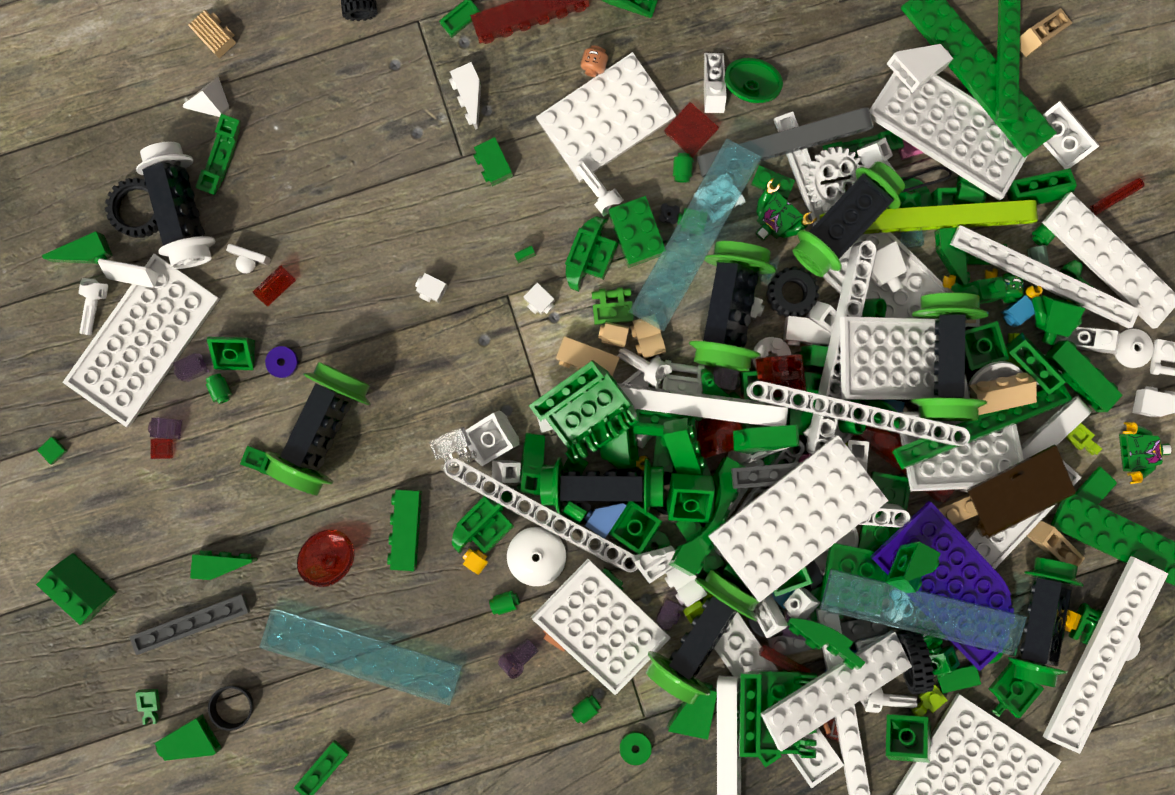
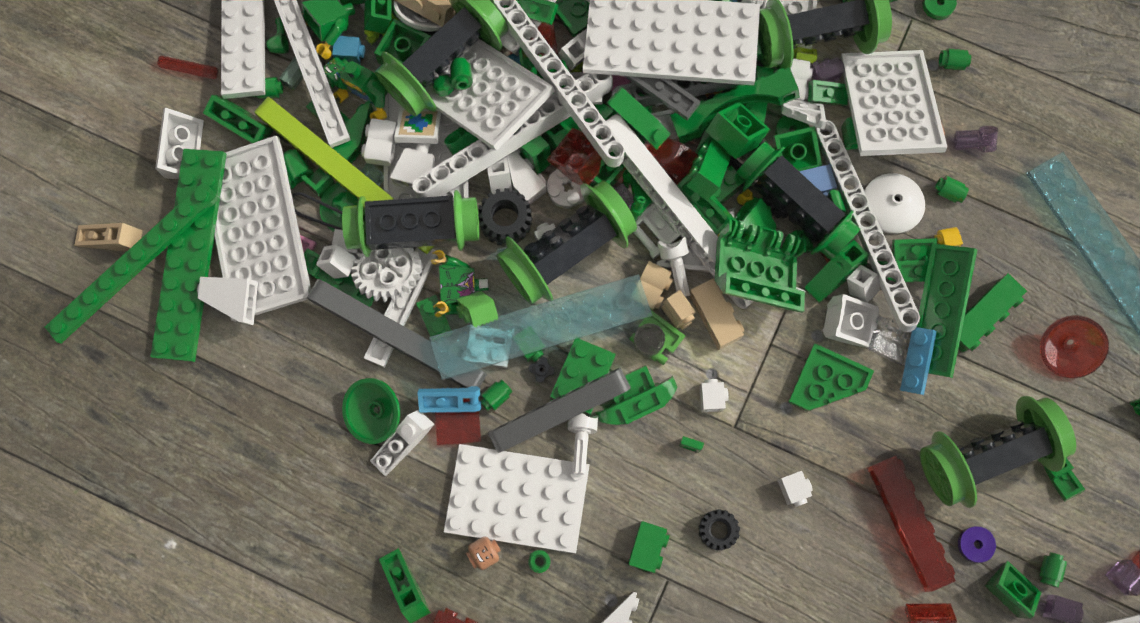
camera: 145 degrees left, 10 degrees down
none -> white brick [361,119,397,166]
none -> tile [394,108,442,144]
none -> dark azure plate [418,386,481,412]
none -> green tile [433,75,454,97]
none -> green brick [450,58,473,90]
none -> bright green brick [456,291,499,328]
none -> dark grey beam [488,368,631,453]
none -> green plate [528,550,551,573]
none -> clear smoke wheel [634,323,665,357]
none -> black tyre [698,509,740,551]
none -> green plate [788,343,874,412]
none -> green plate [808,80,848,106]
none -> clear red brick [867,456,956,592]
none -> dark azure plate [900,327,937,395]
none -> green plate [917,244,977,378]

